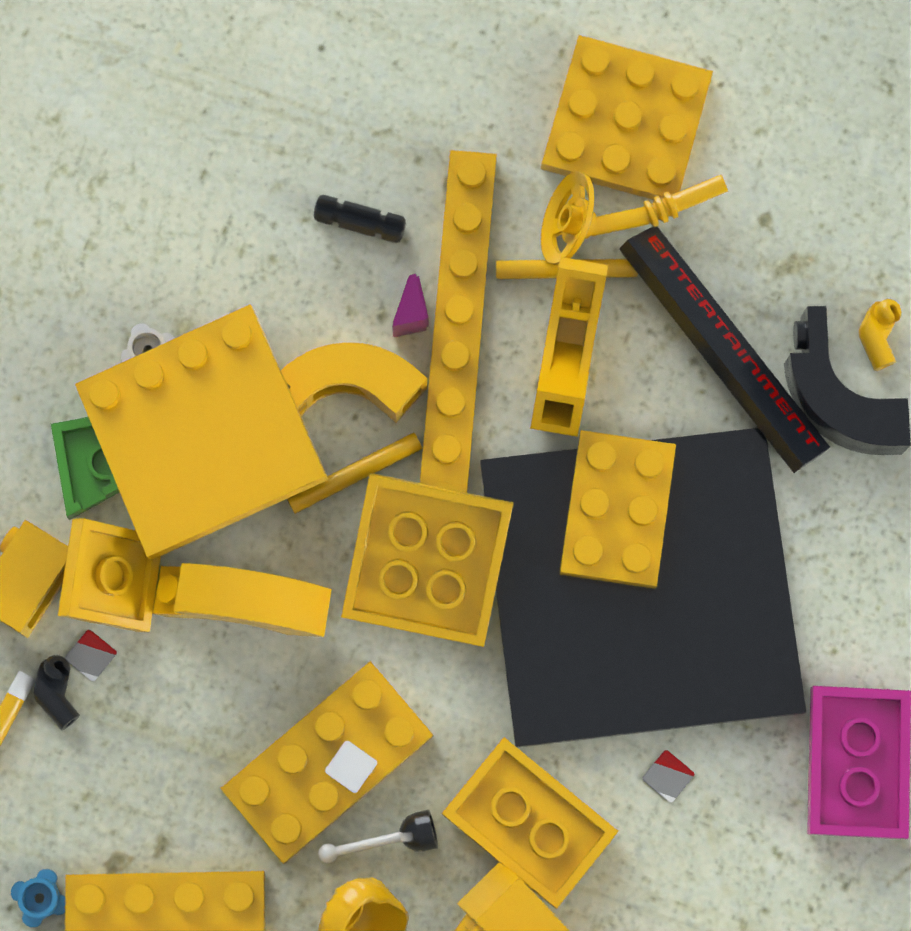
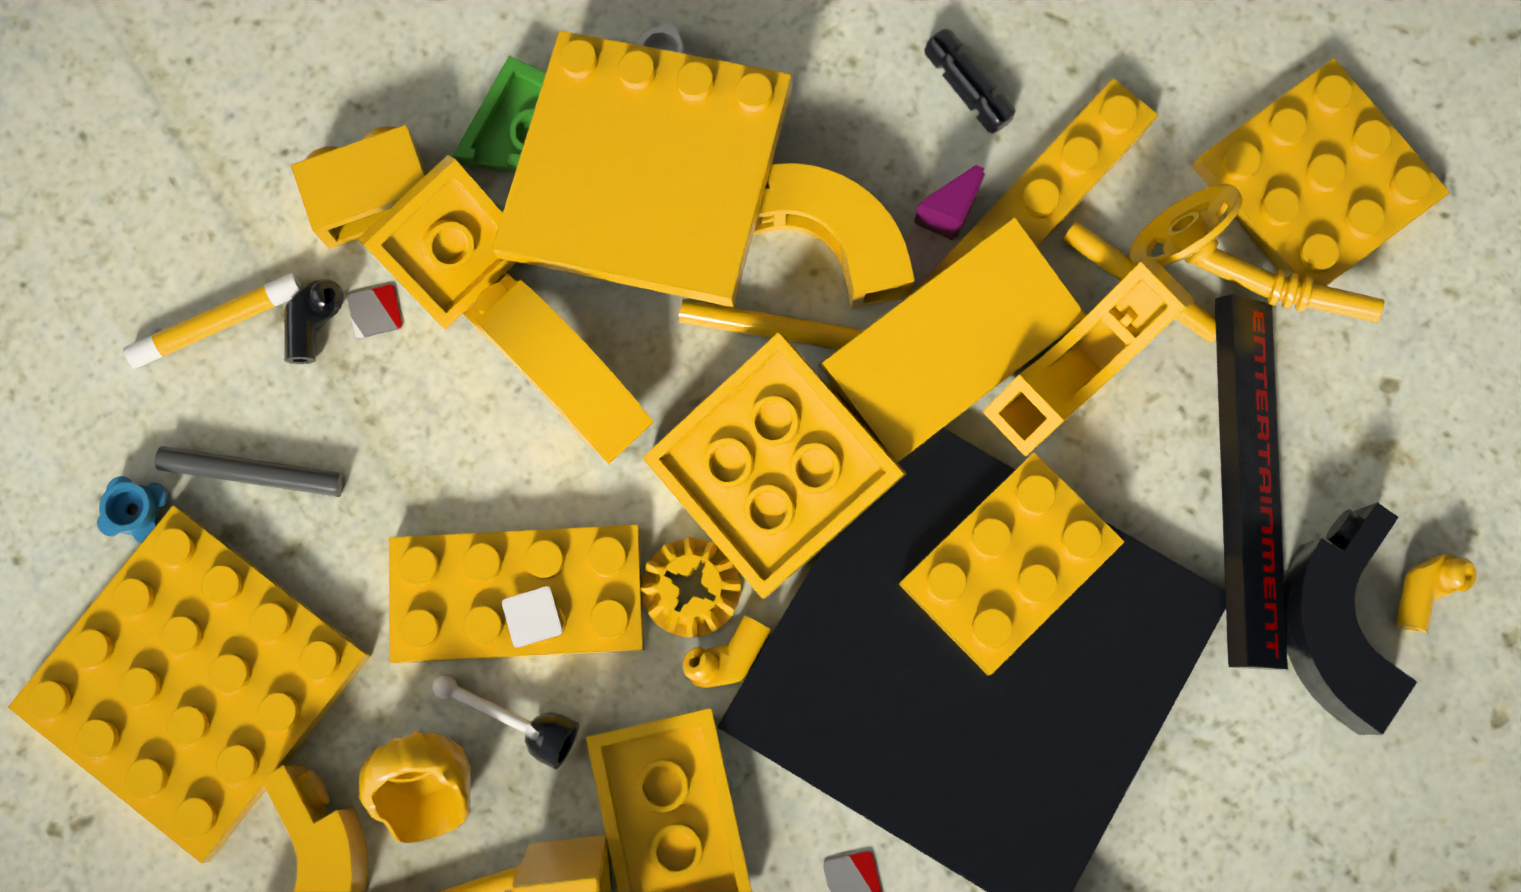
camera: 40 degrees right, 0 degrees up
none -> dark grey bar [155,446,344,497]
none -> yellow gear [640,537,741,638]
none -> yellow arm [682,616,771,689]
none -> yellow tile [818,217,1086,463]

